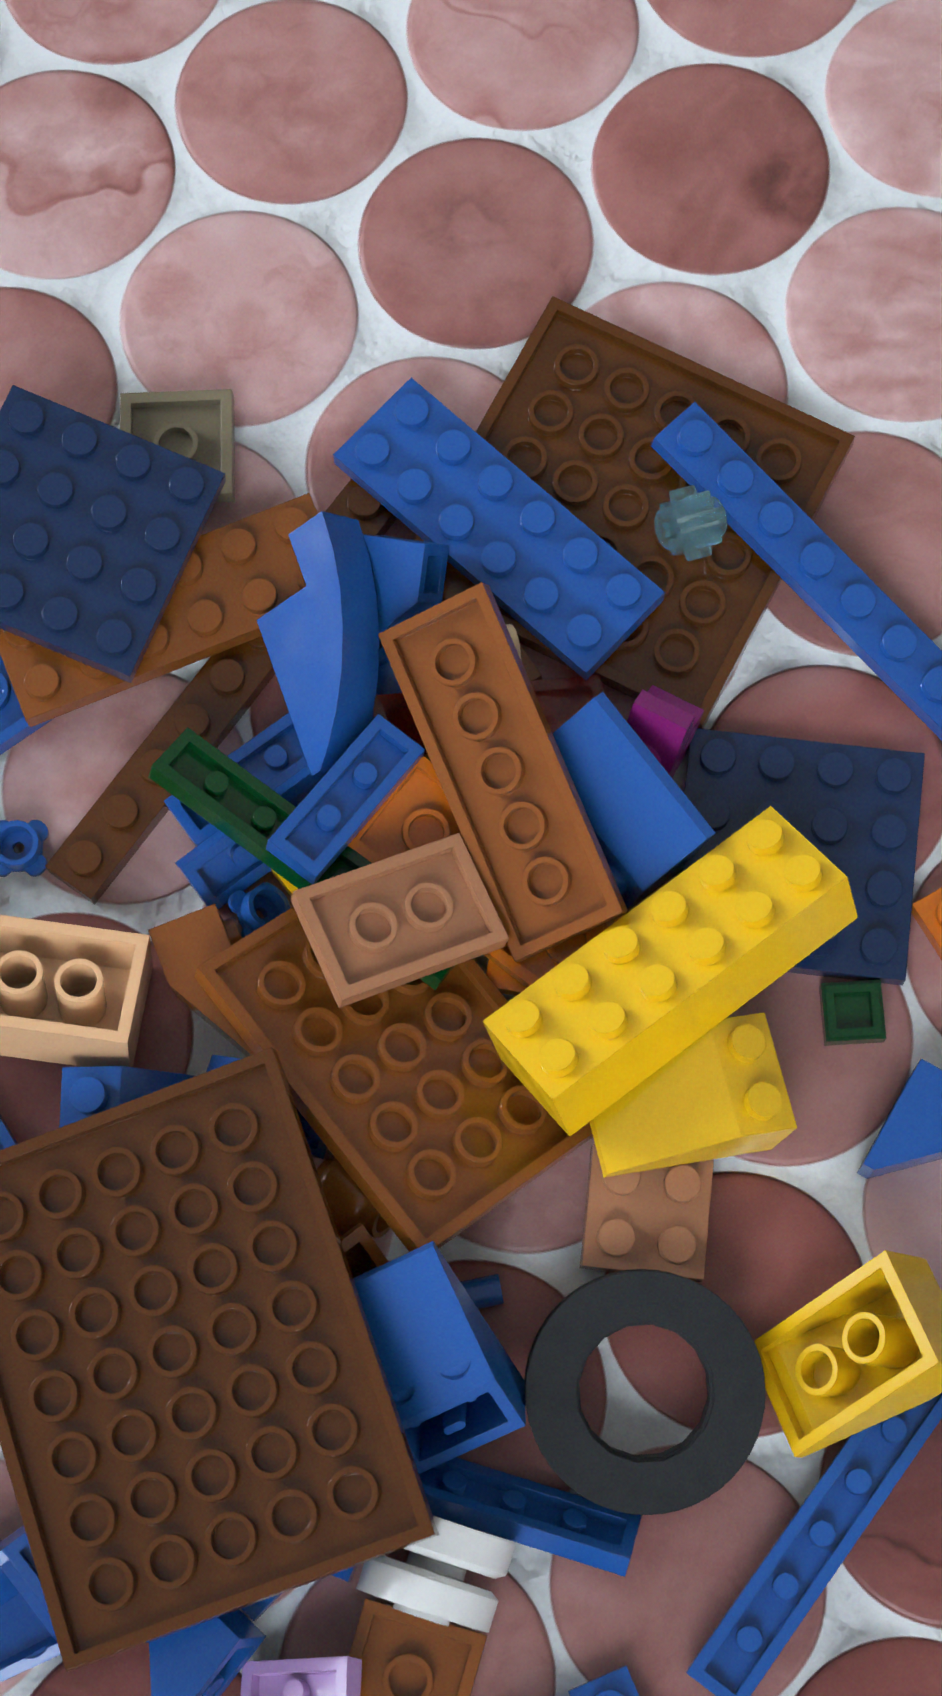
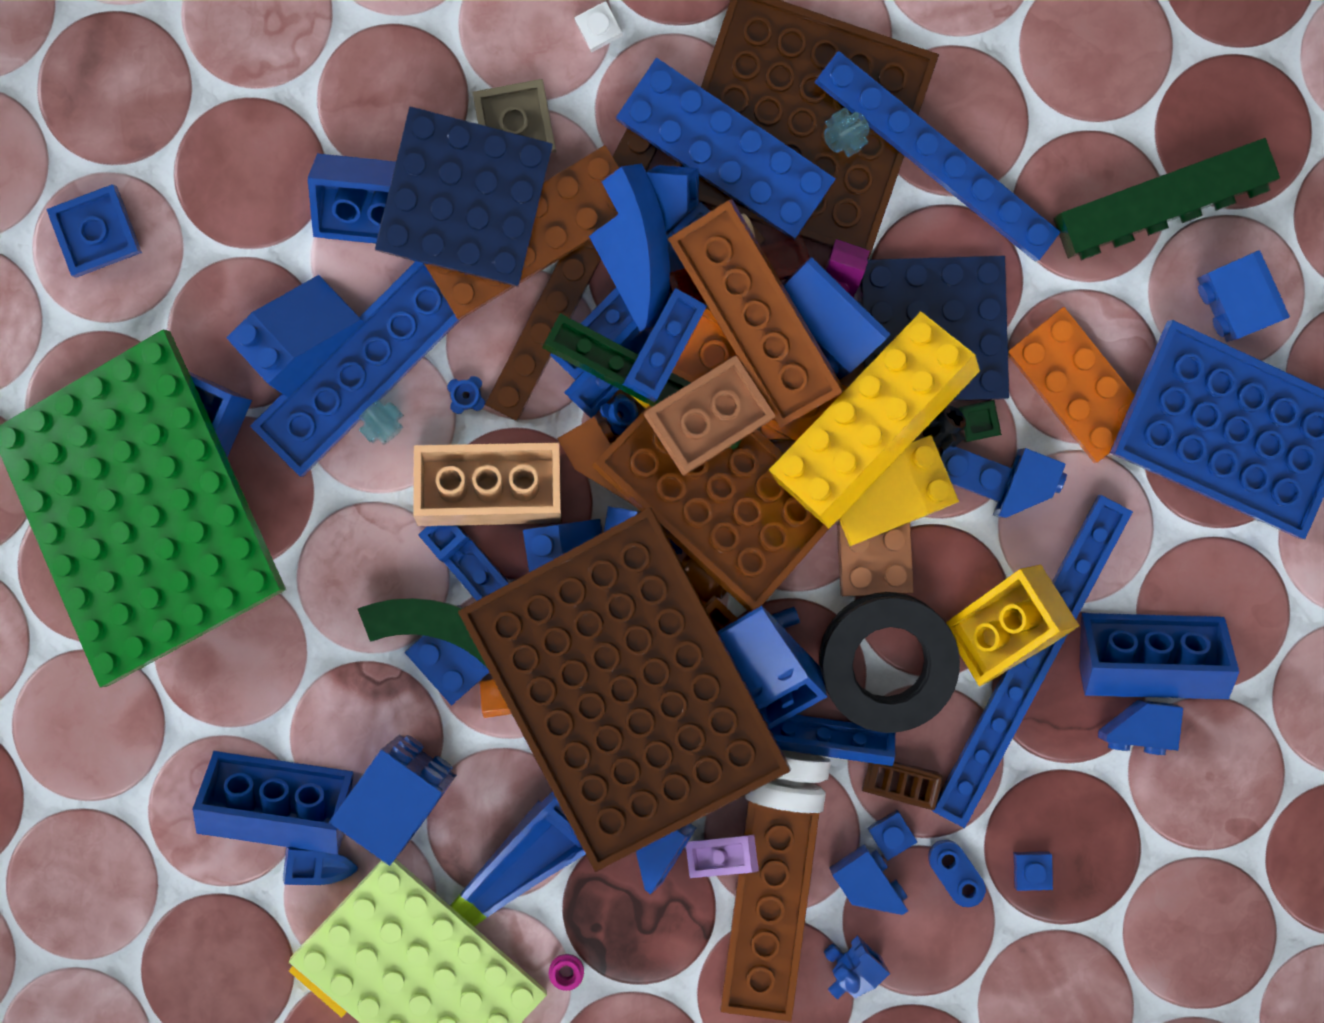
camera: 15 degrees left, 15 degrees up
none -> white plate [574,1,623,53]
none -> reddish brown slope [862,762,942,810]
none -> black gear [922,406,966,450]
none -> blue plate [940,446,1013,502]

